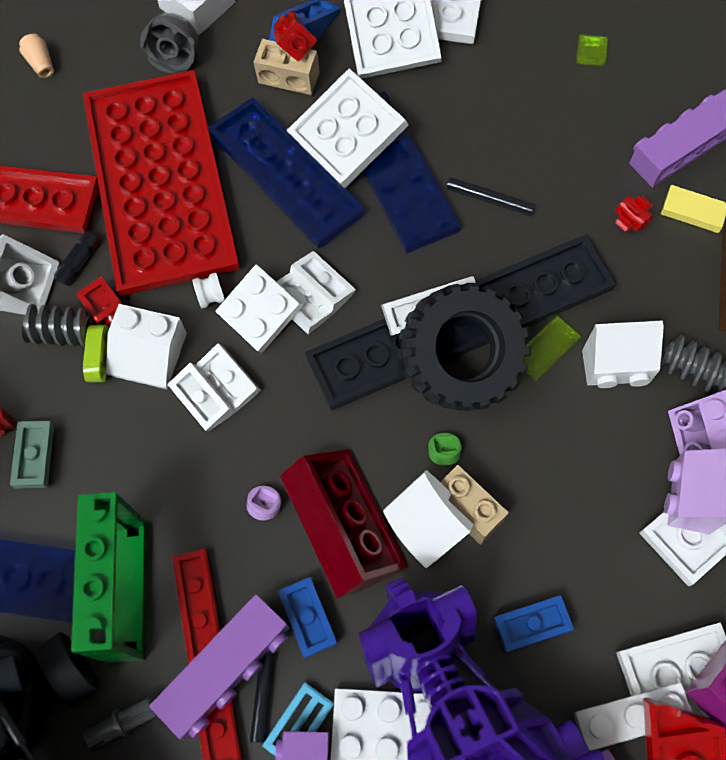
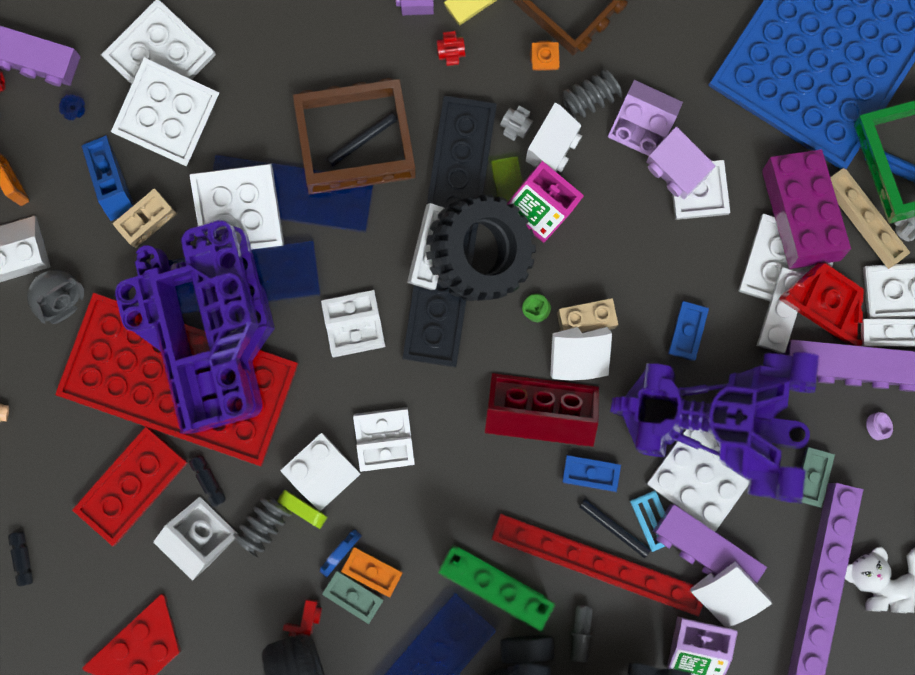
camera: 60 degrees left, 15 degrees up
red bracket [76,276,123,326] -> none
medium lavender brick [149,595,290,740] -> none
white wheel [192,272,225,309] -> none
white plate [216,265,303,353] -> none
lavender tile [246,486,281,520] -> none
red bracket [273,10,317,61] -> none
none -> dark purple connector [115,220,275,434]
none -> reddish brown window [293,78,415,195]
none -> blue tile [320,530,362,578]
none -> orange plate [341,547,403,598]
none -> light grey gear [500,105,533,141]
none -> slope [507,161,584,243]
none -> orange bracket [530,41,559,71]

